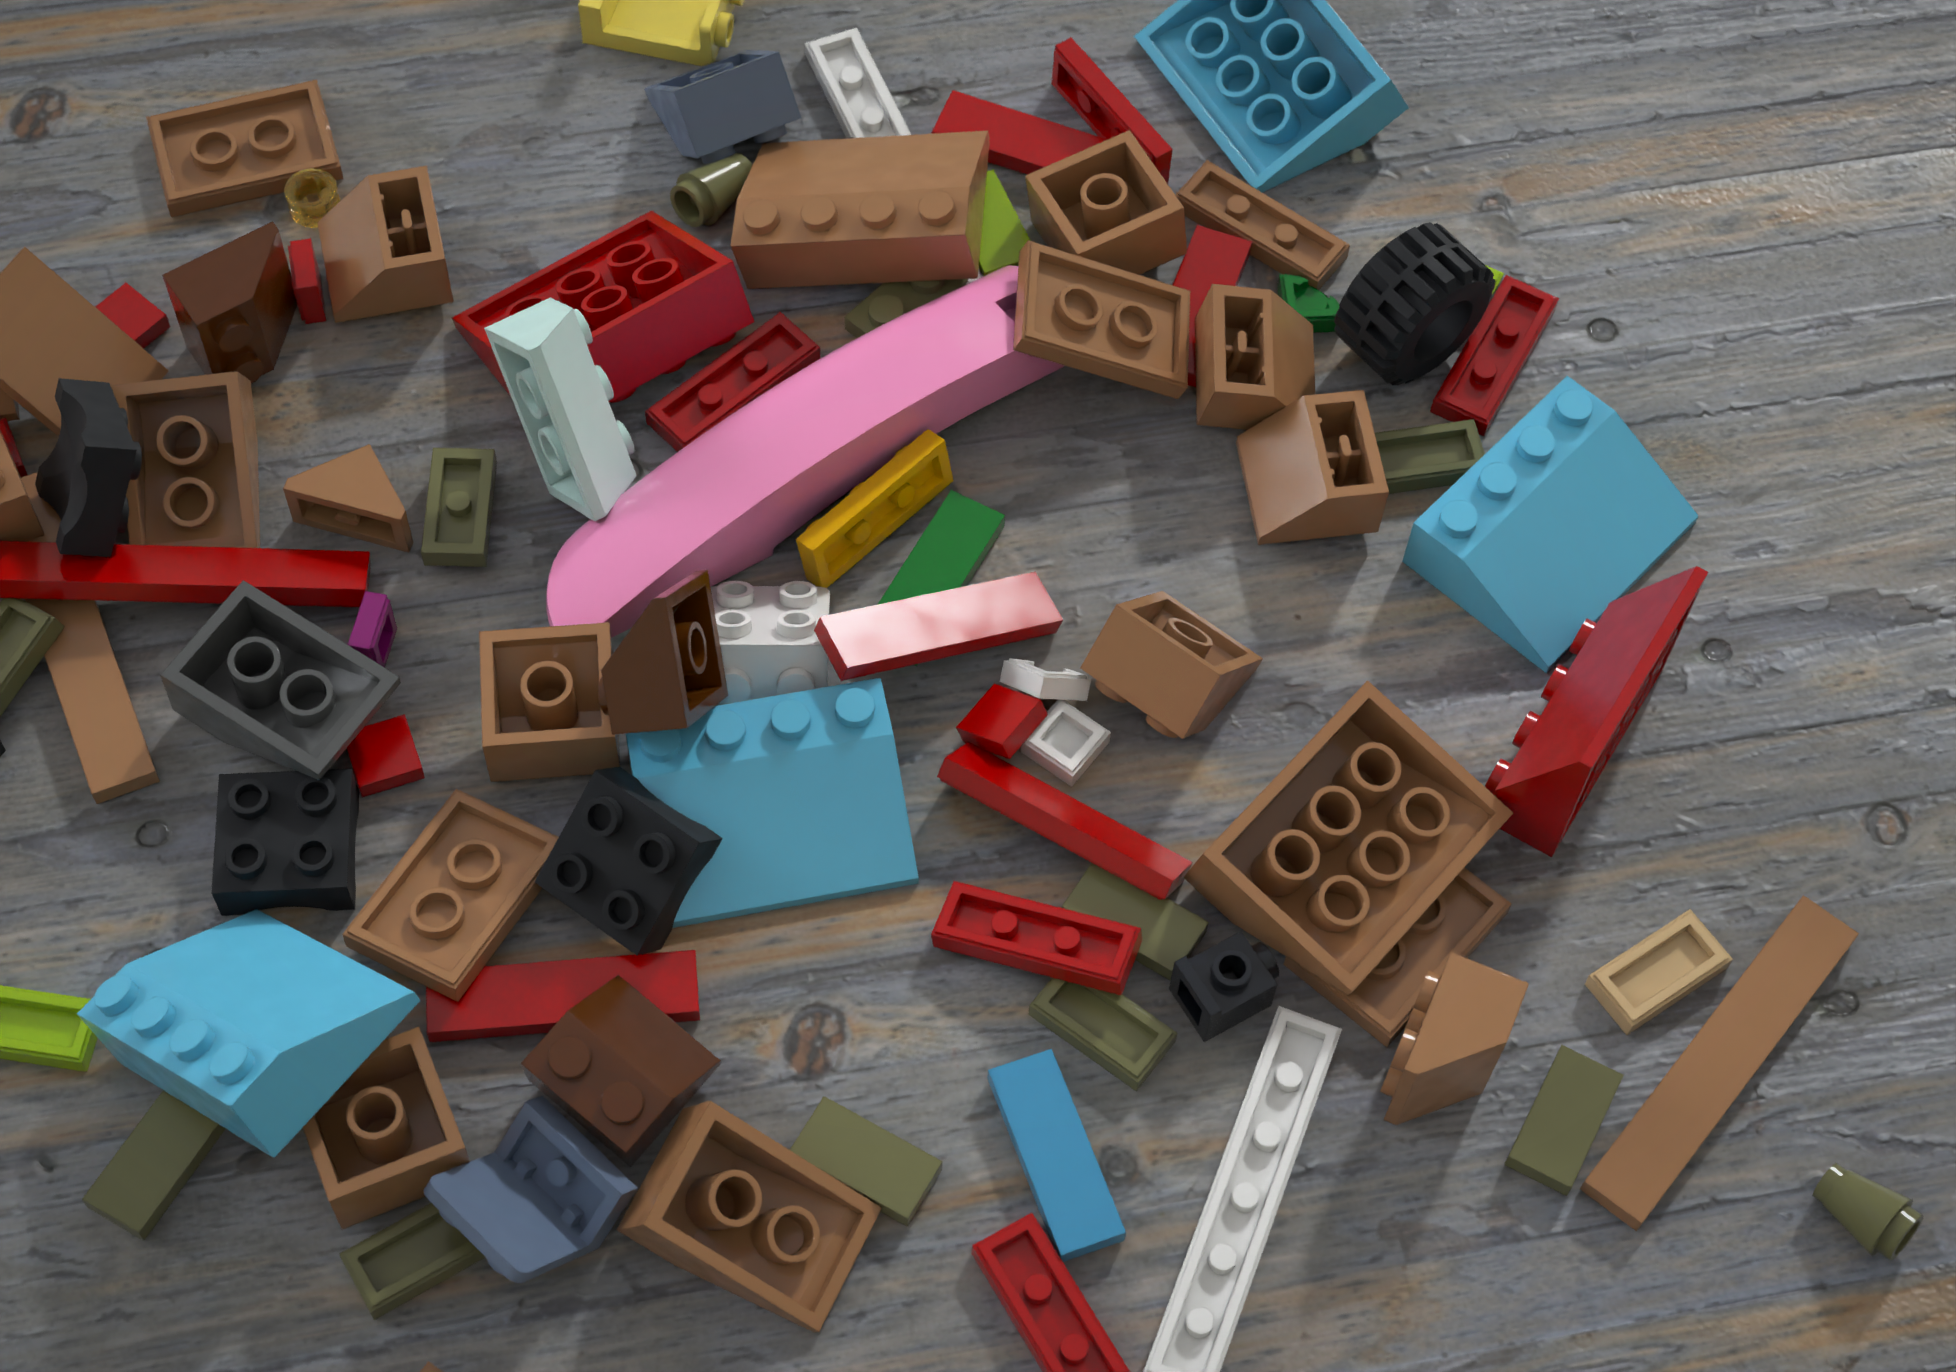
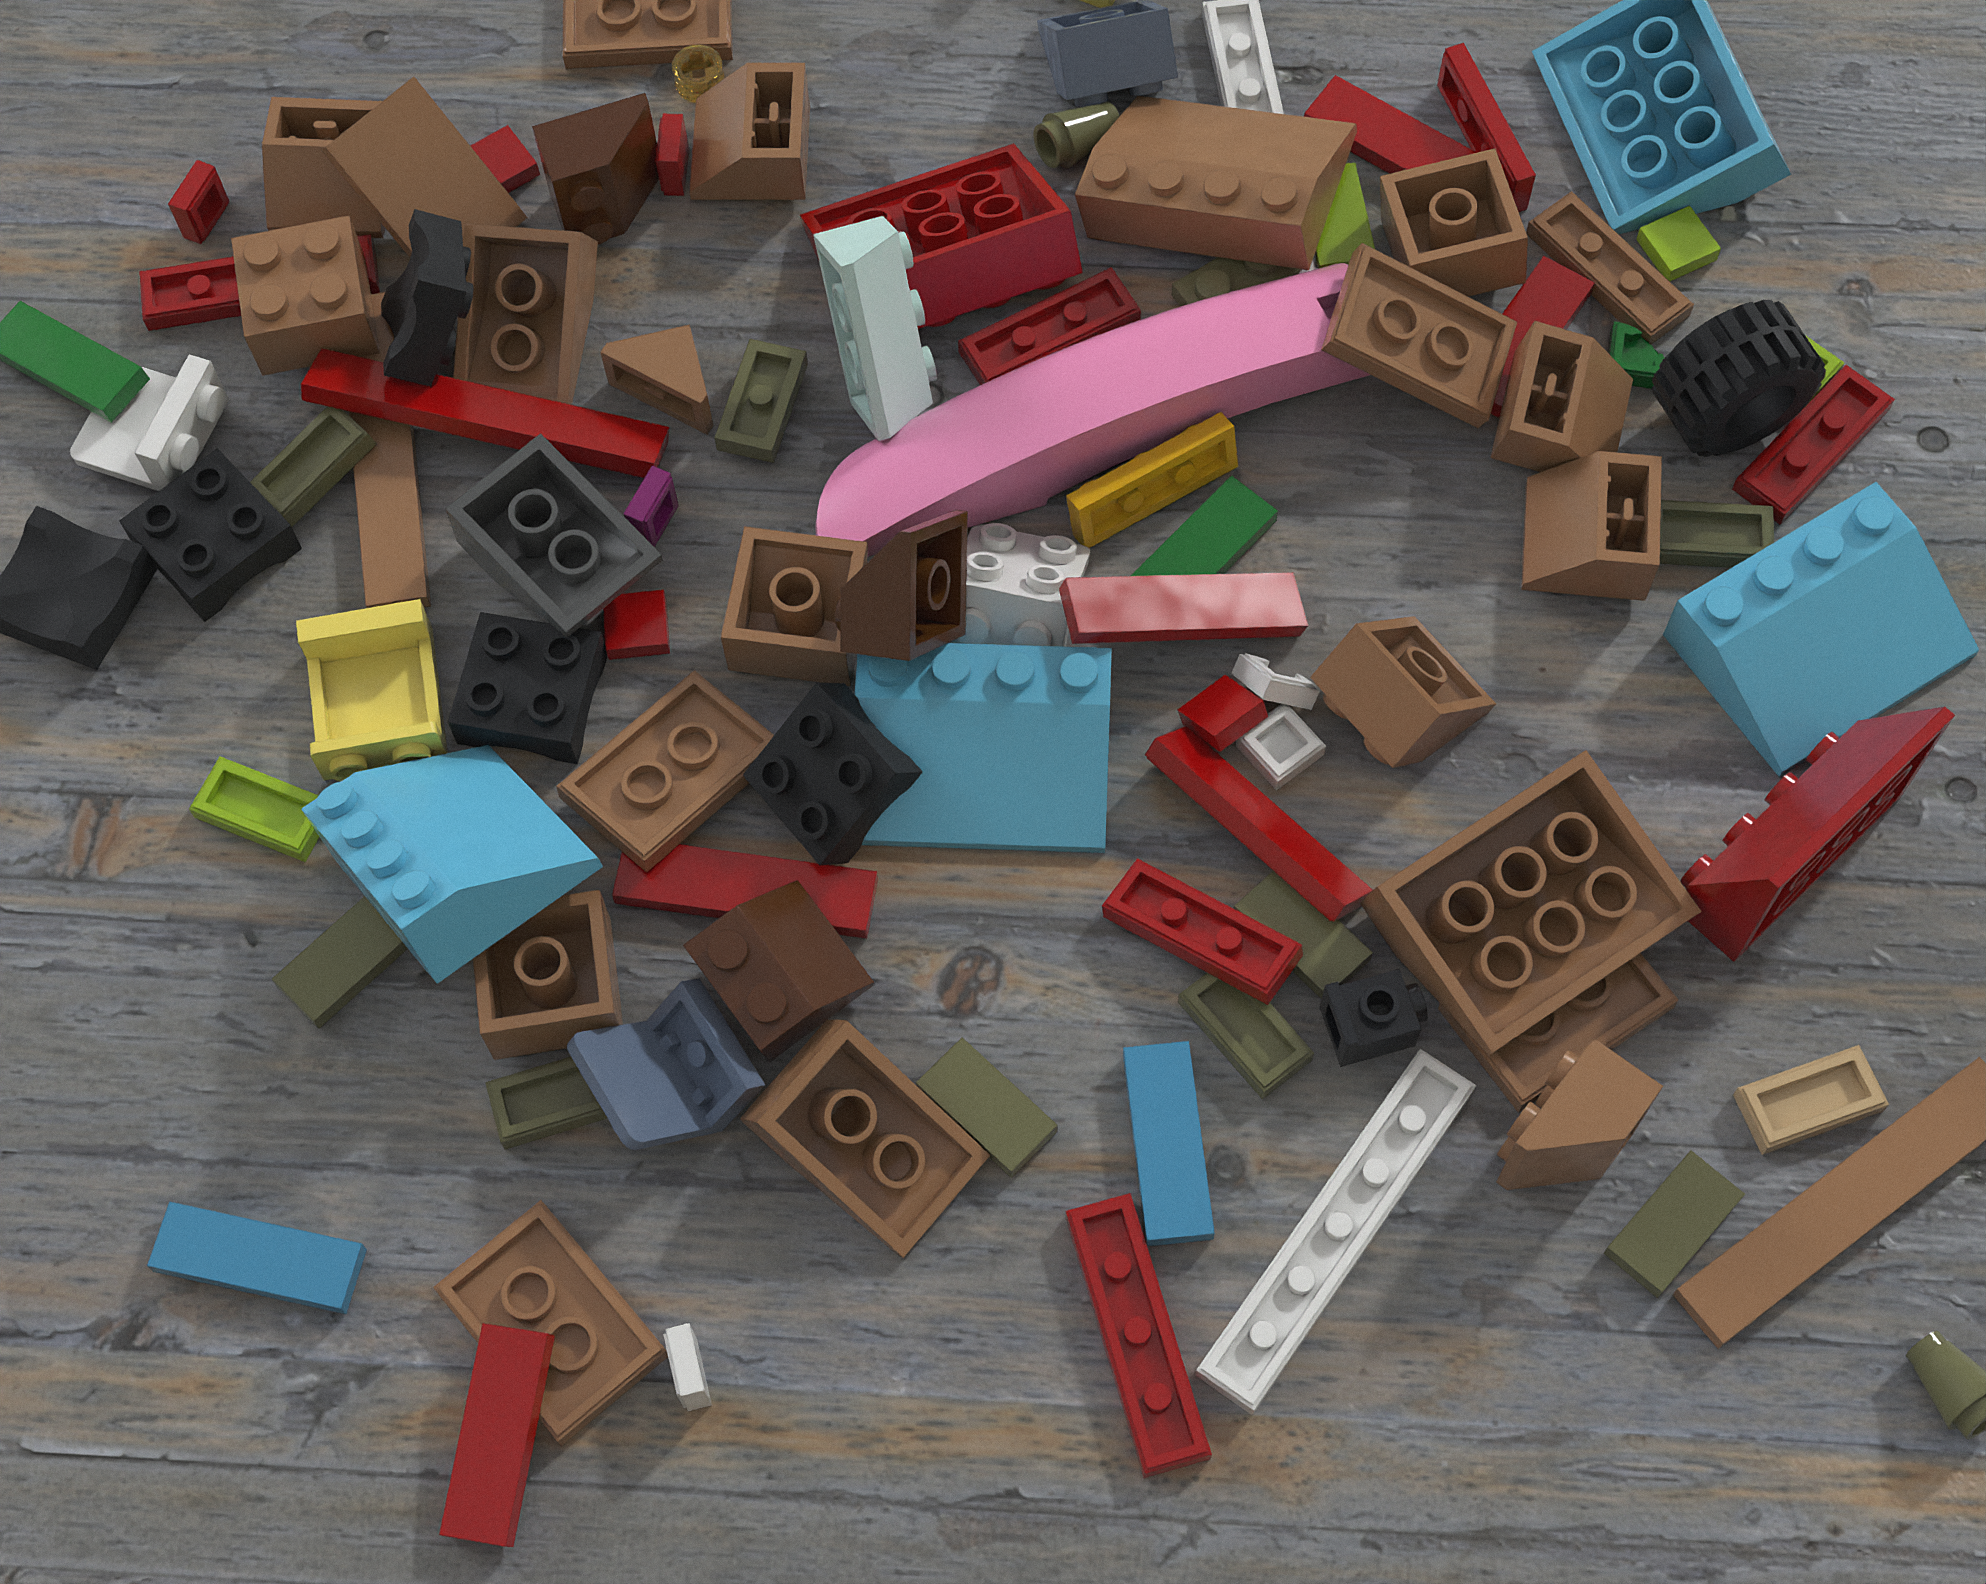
camera: 20 degrees right, 5 degrees up
none -> light yellow panel [296,599,448,781]
none -> lime tile [1636,205,1721,282]

